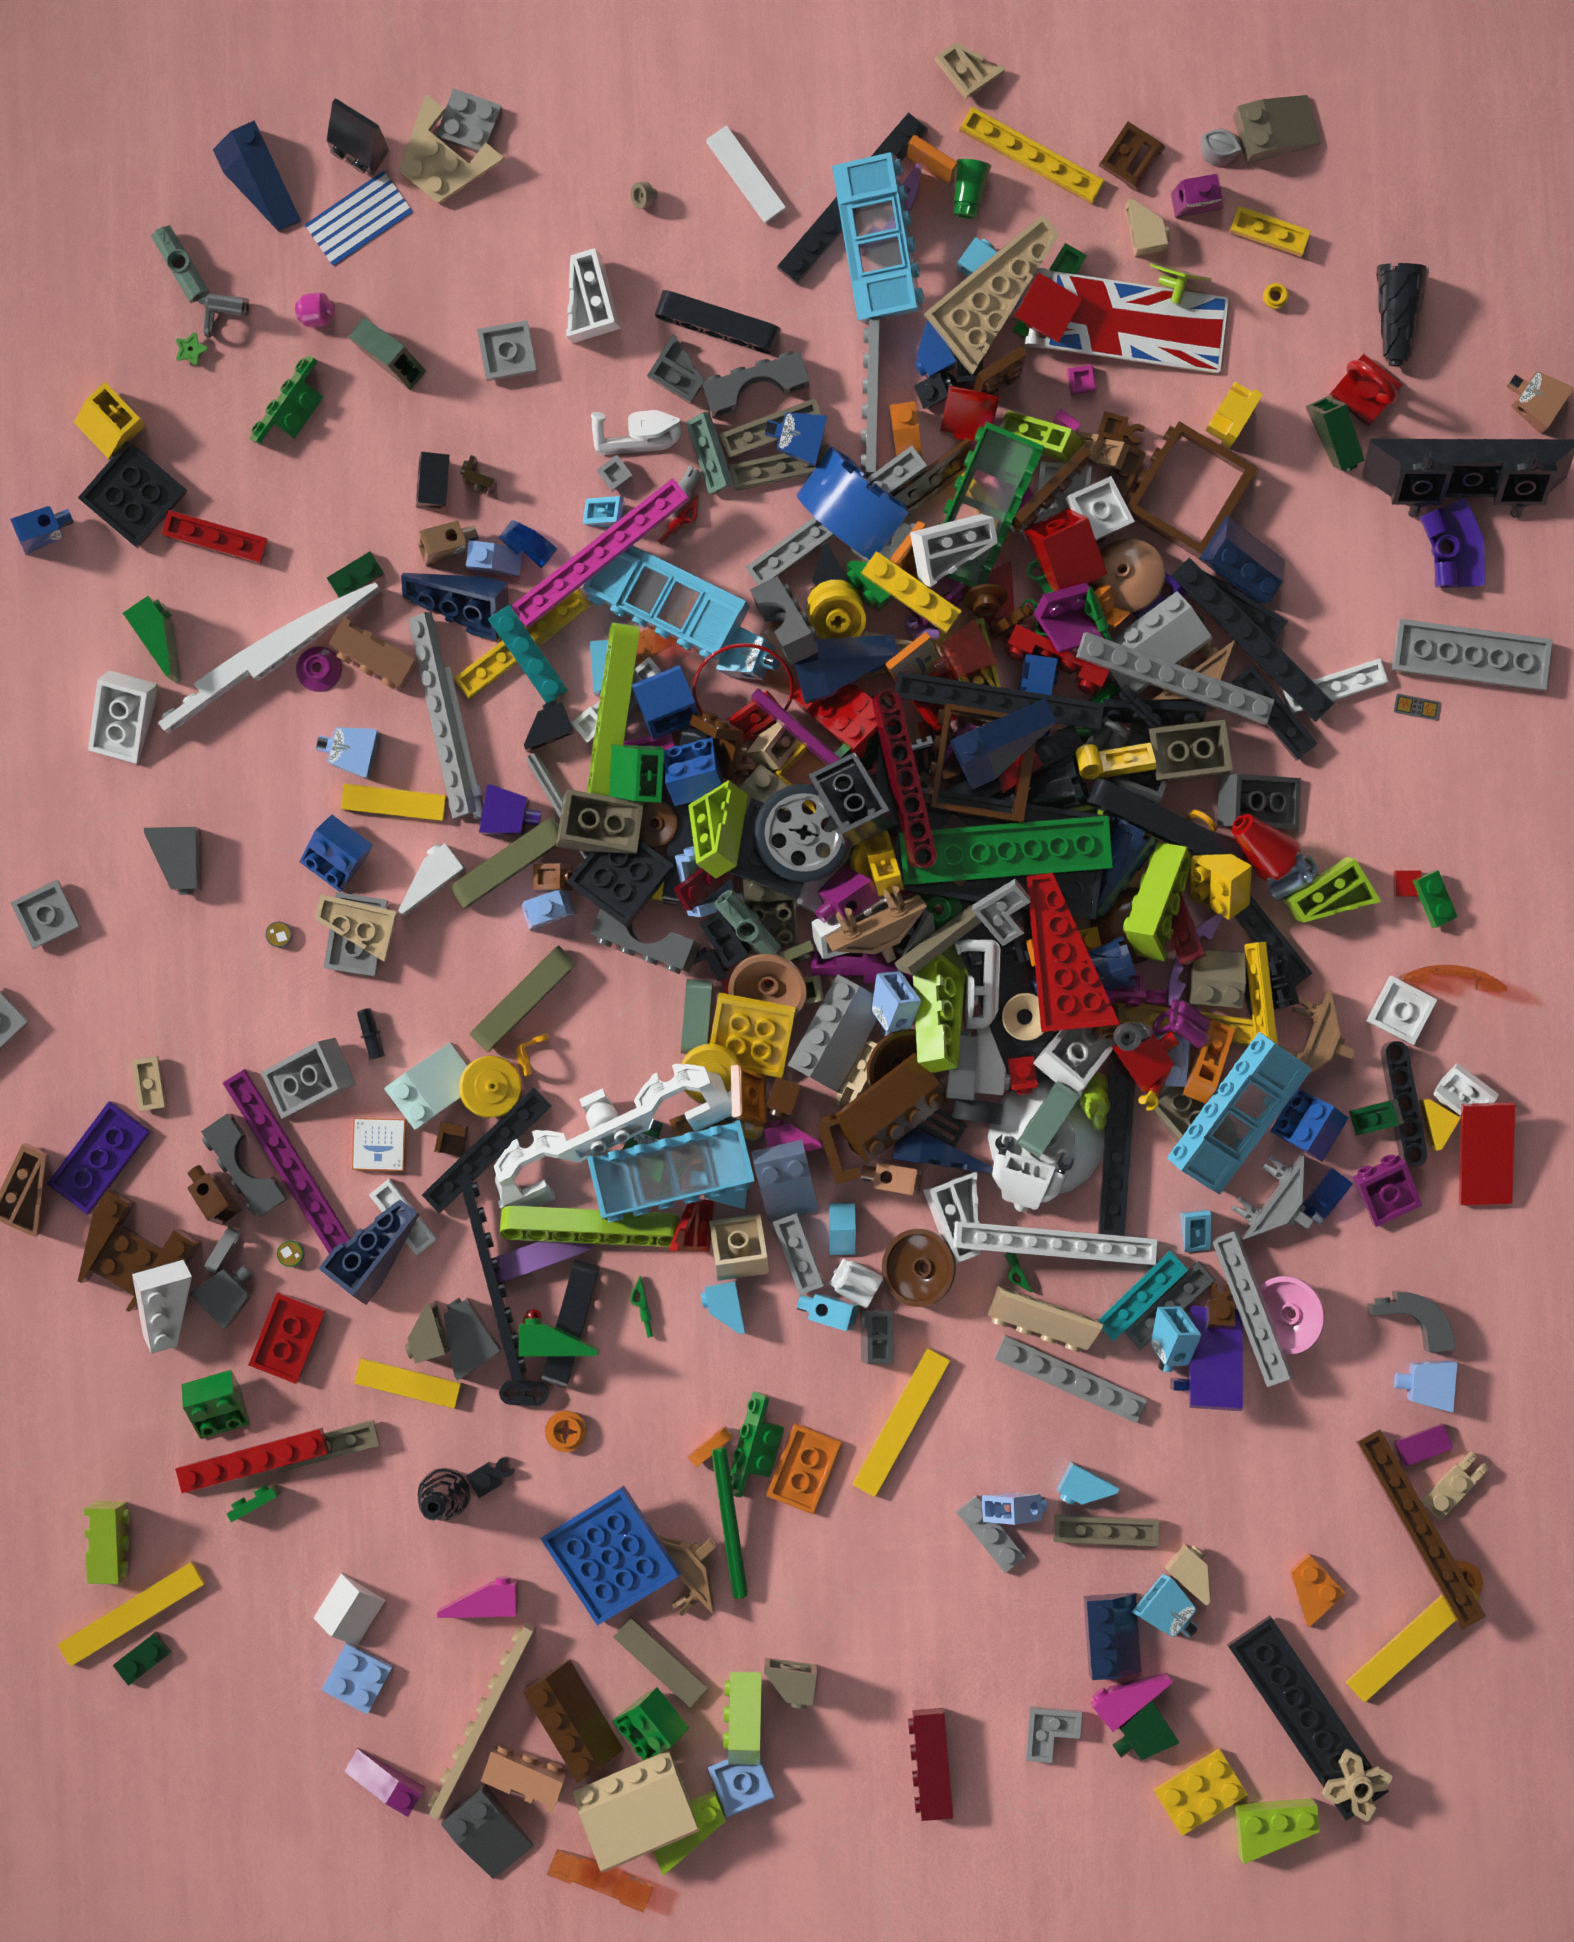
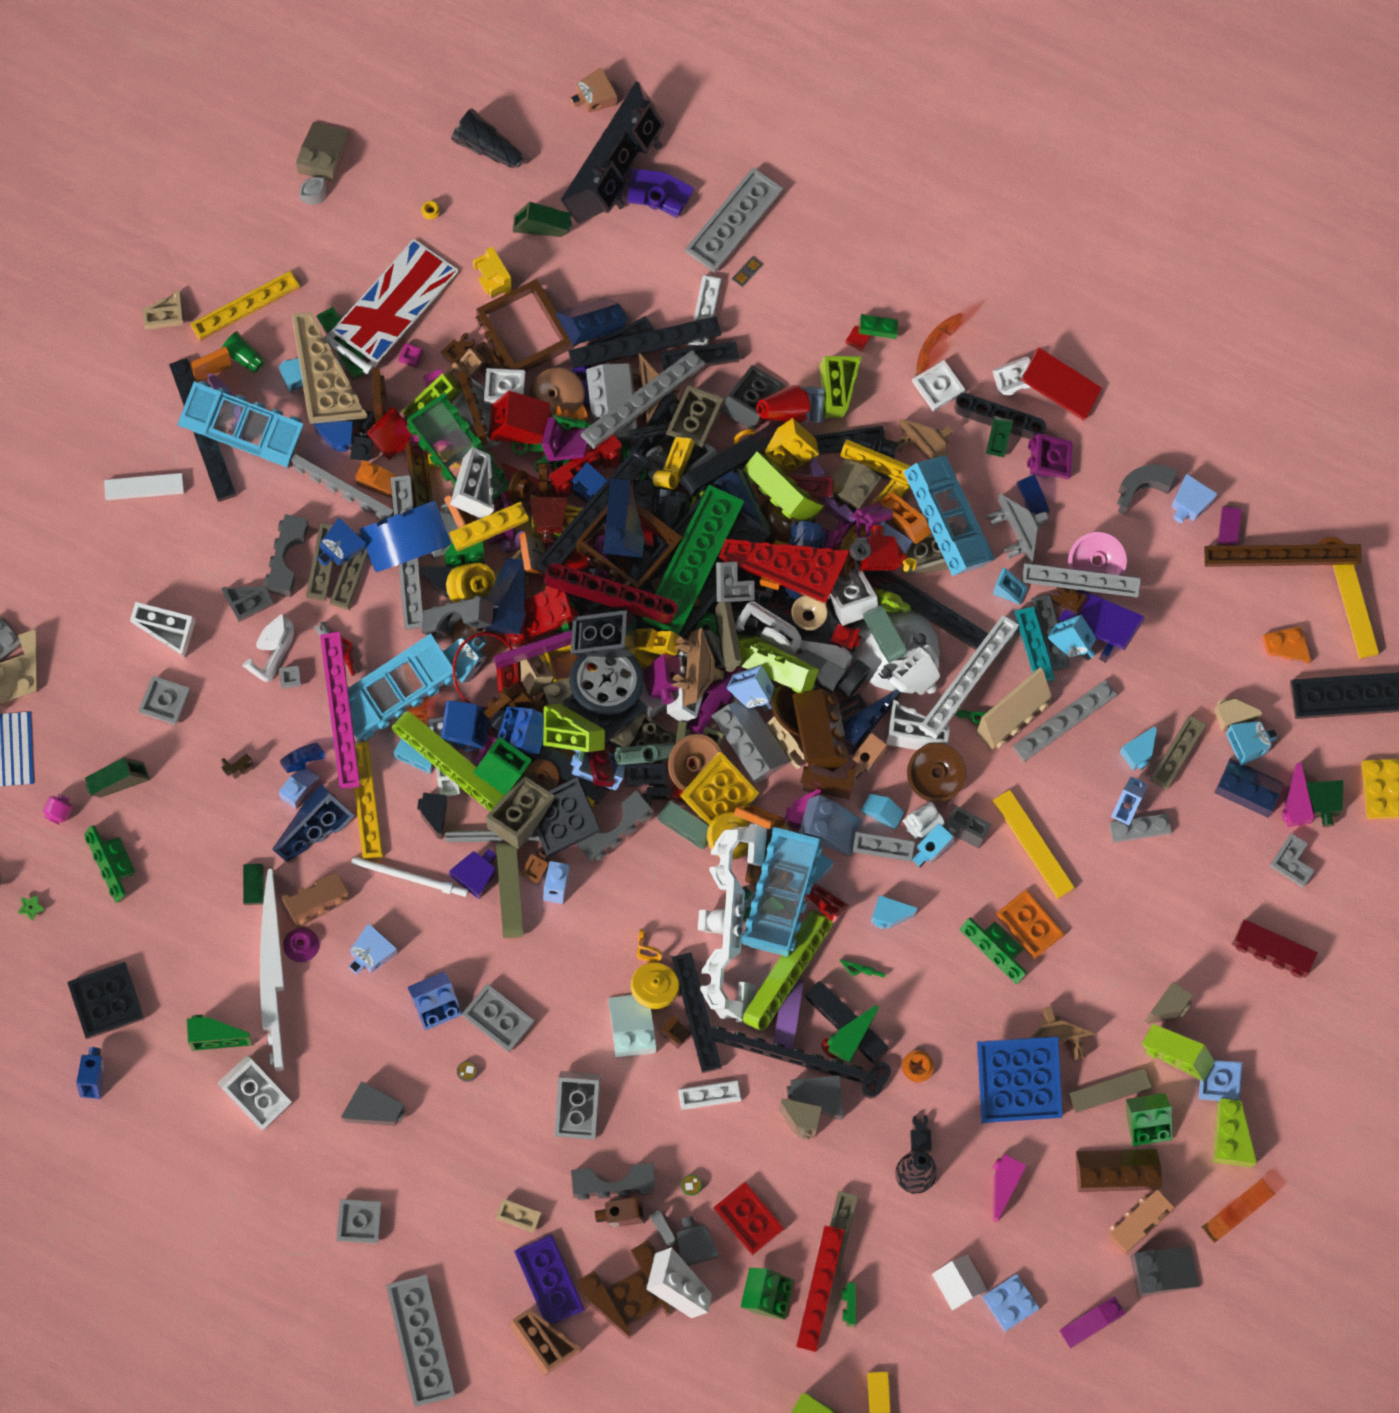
camera: 65 degrees left, 15 degrees down
yellow slope [74,382,147,460] -> none
red plate [161,510,269,564] -> none
dark grey piece [198,293,249,338] -> none
magenta tile [223,1069,351,1254] -> none
tan wing [315,894,397,962] -> none
dark blue wedge [318,1200,420,1305] -> none
yellow tile [340,783,447,821] -> none
white tile [352,1118,406,1171] -> none
yellow tile [354,1358,462,1409] -> none
black axle [357,1008,385,1060] -> none
white slope [398,843,466,916] -> none
light grey plate [408,612,476,818] -> none
black hinge [415,451,450,509] -> none
medium nougat torso [417,521,479,566] -> none
tan plate [427,1622,535,1820] -> none
olive beam [469,945,577,1053] -> none
teal plate [488,604,568,703] -> none
tan slope [572,1750,699,1873] -> none
medium azure slope [582,496,626,528] -> none
dark tan tile [631,181,658,209] -> none
black beam [655,290,781,355] -> none
sand green plate [686,412,733,494] -> none
orange beam [687,1426,733,1467] -> none
tan slope [709,1214,769,1281] -> none
green axle [712,1447,748,1599] -> none
reddish brown brick [766,1077,801,1118] -> none
red piece [1014,272,1082,343] -> none
reddish brown plate [1099,121,1165,191] -> none
tan slope [1125,199,1171,256] -> none
lime shield [1149,263,1212,304] -> none
magenta torso [1171,174,1223,218] -> none
yellow plate [1229,206,1311,257] -> none
blue slope [1270,1088,1349,1162] -> none
red tile [1329,353,1403,427] -> none
yellow slope [1419,1099,1460,1151] -> none
tan hinge [1421,1451,1489,1521] -> none

